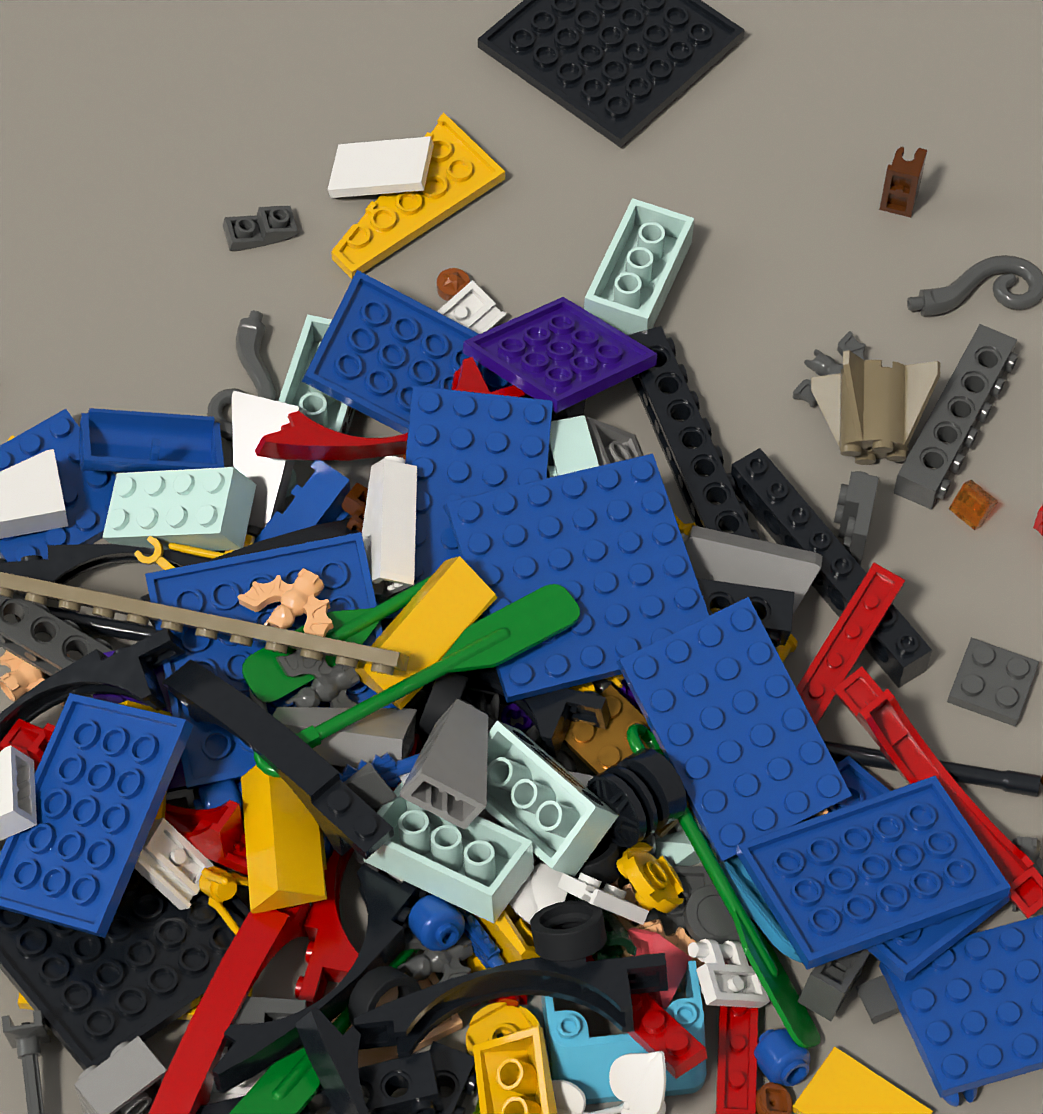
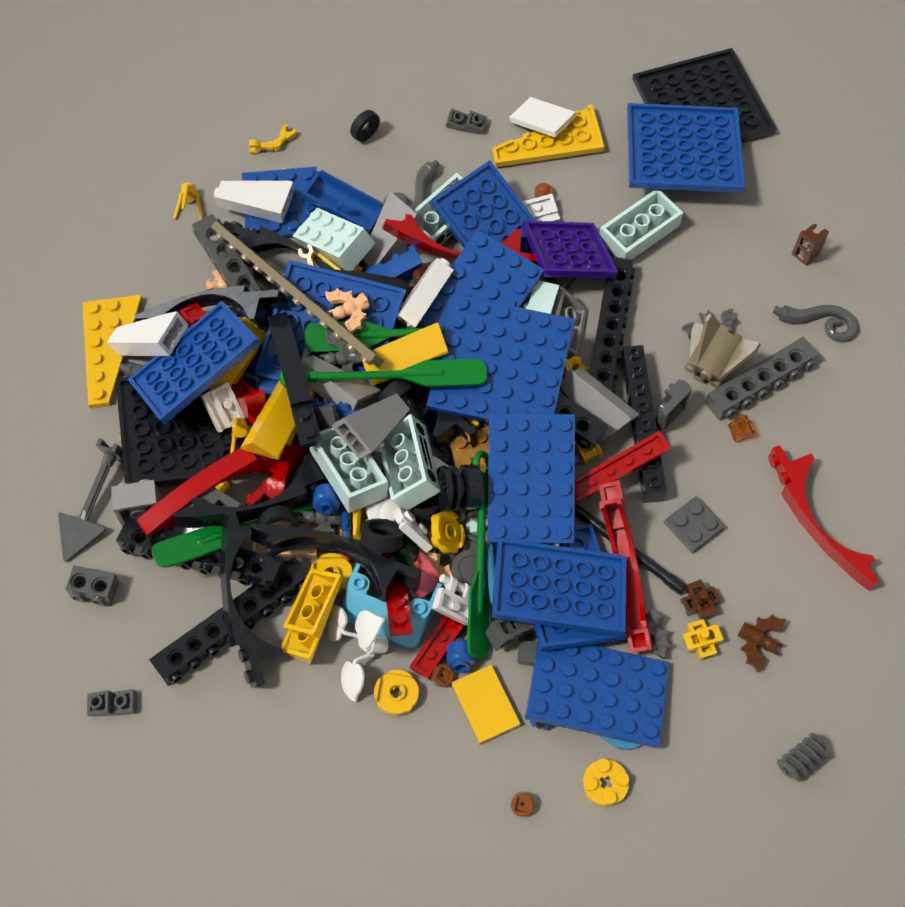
camera: 30 degrees right, 5 degrees up
none -> black tyre [350,110,380,142]
none -> blue plate [627,103,745,193]

